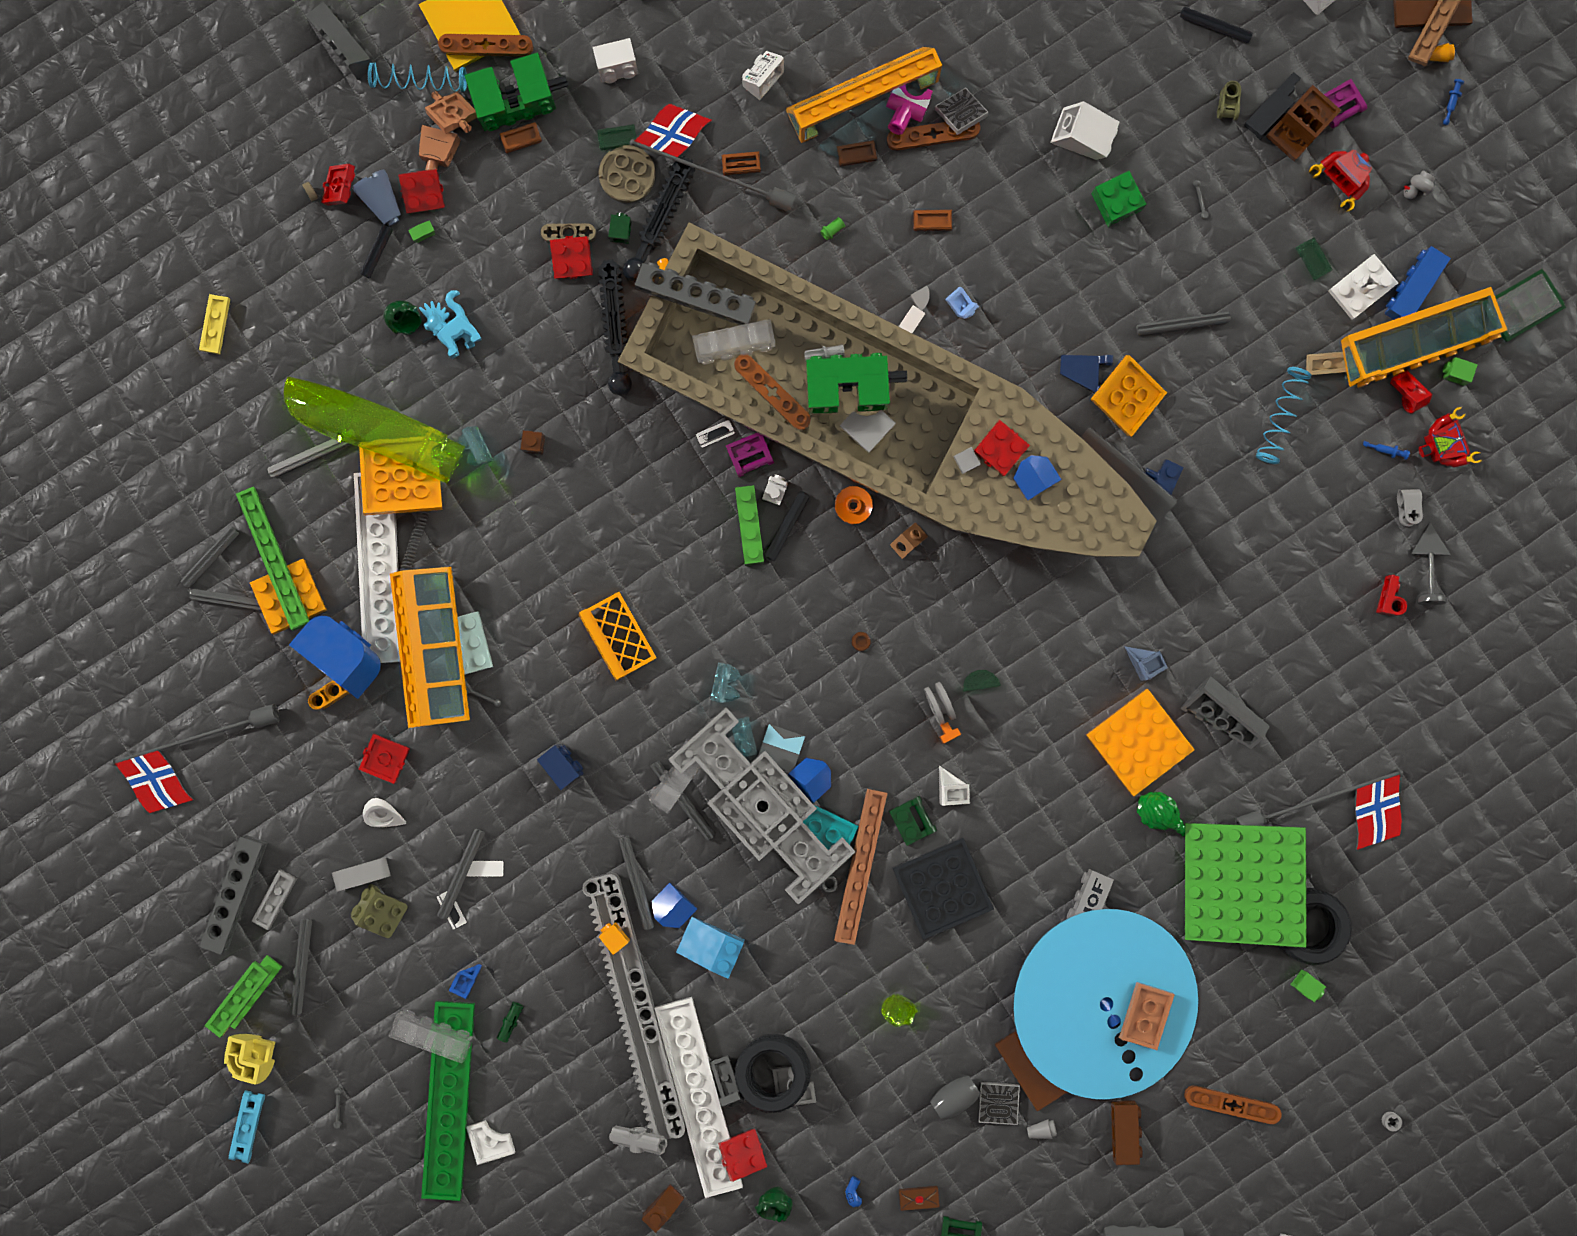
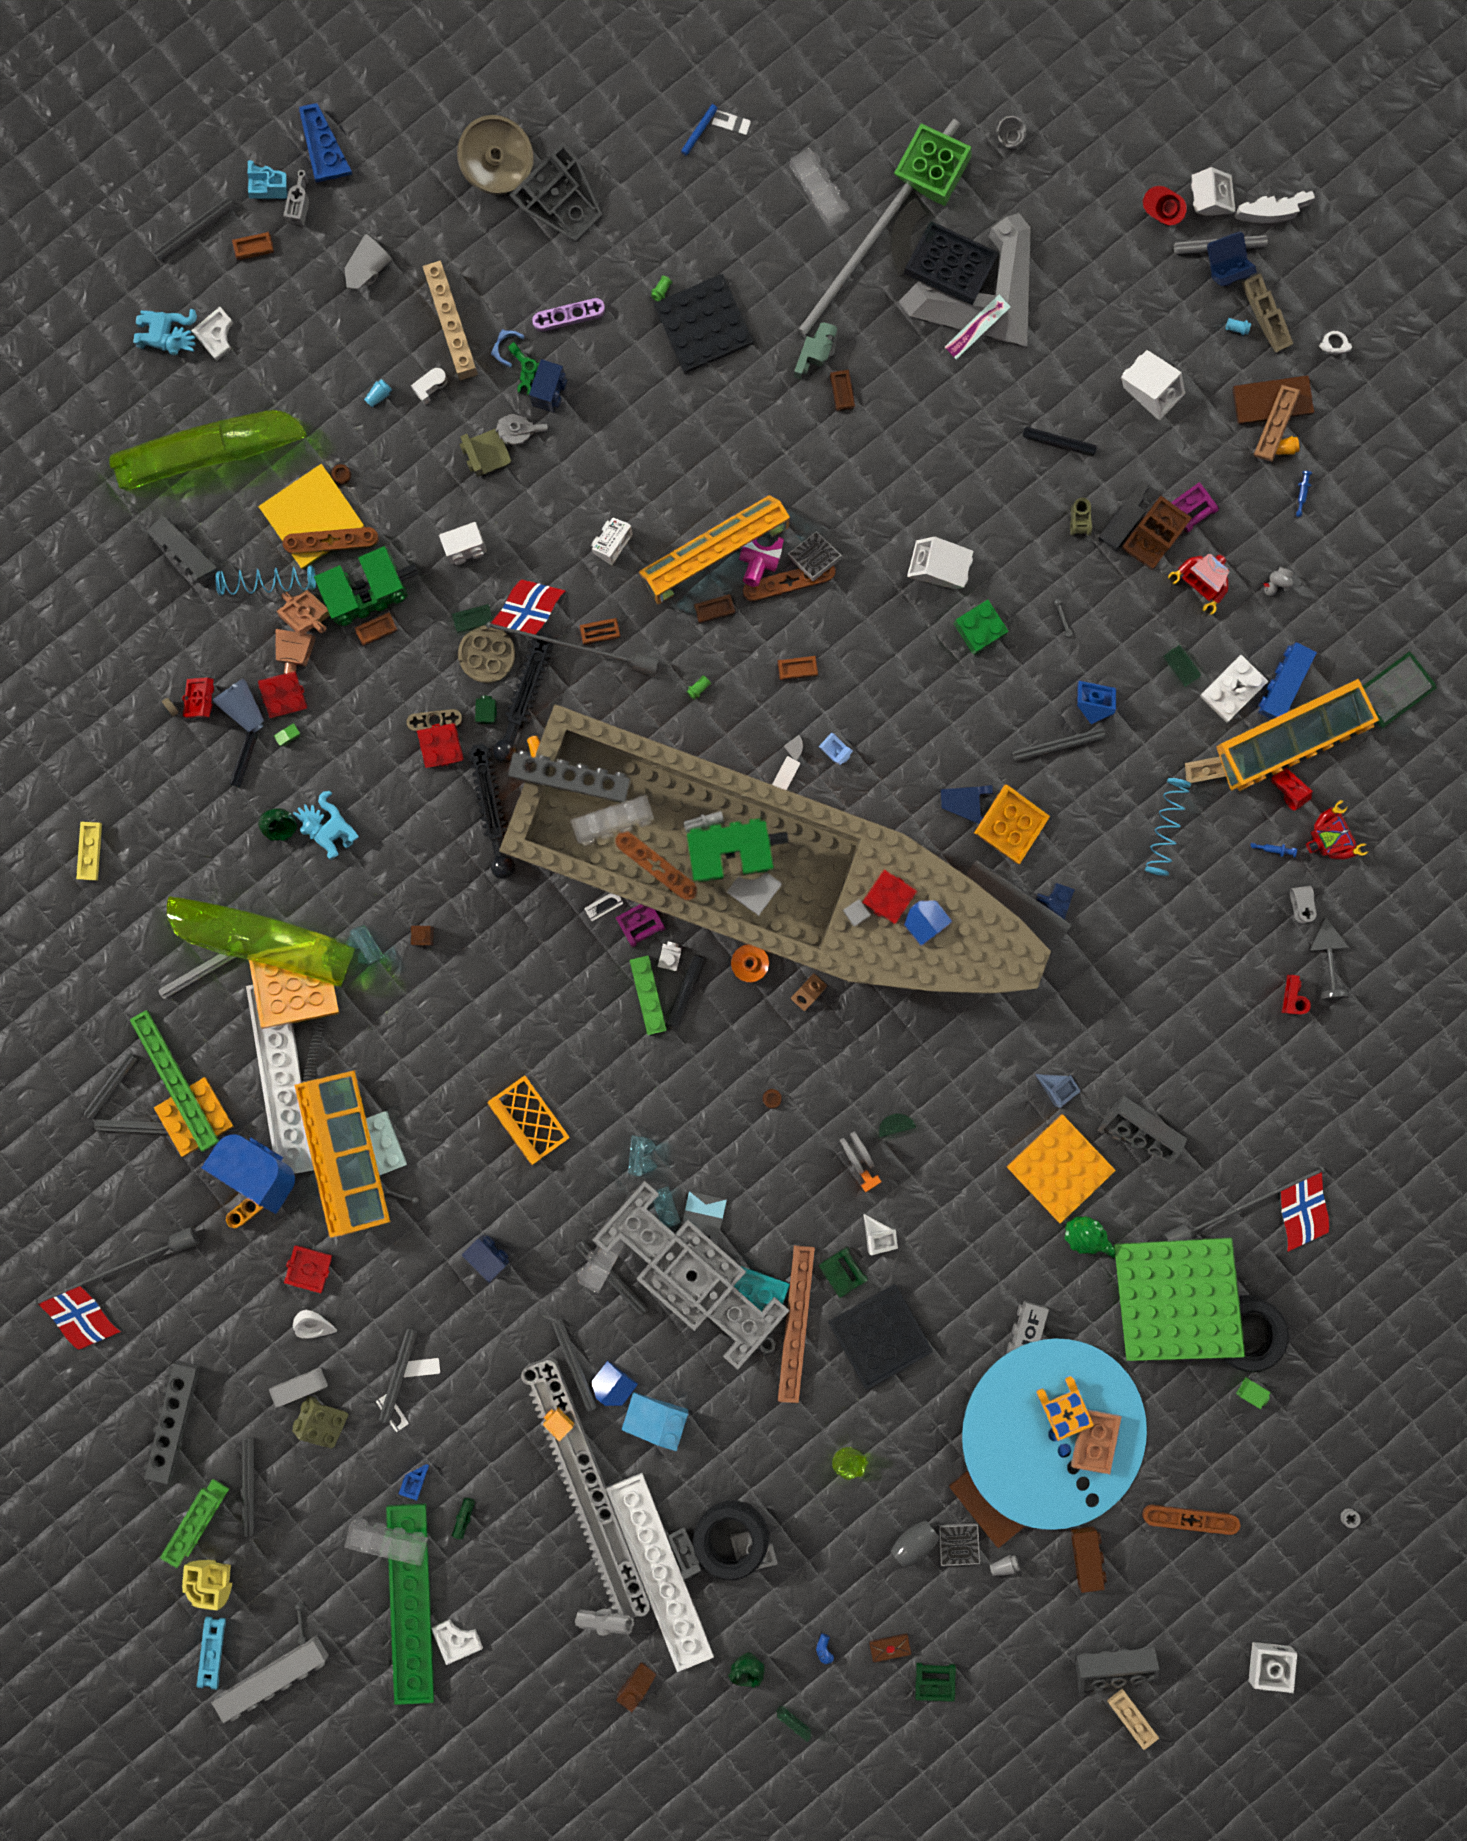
camera: 15 degrees left, 0 degrees up
light grey tile [252,869,298,930] -> none
red plate [718,1129,767,1182] -> none
blue slope [787,758,831,804] -> none
bright green brick [1443,357,1478,386] -> none
none -> light grey brick [211,1635,329,1723]
none -> light orange flag [1036,1376,1094,1441]
none -> blue slope [1077,681,1116,724]

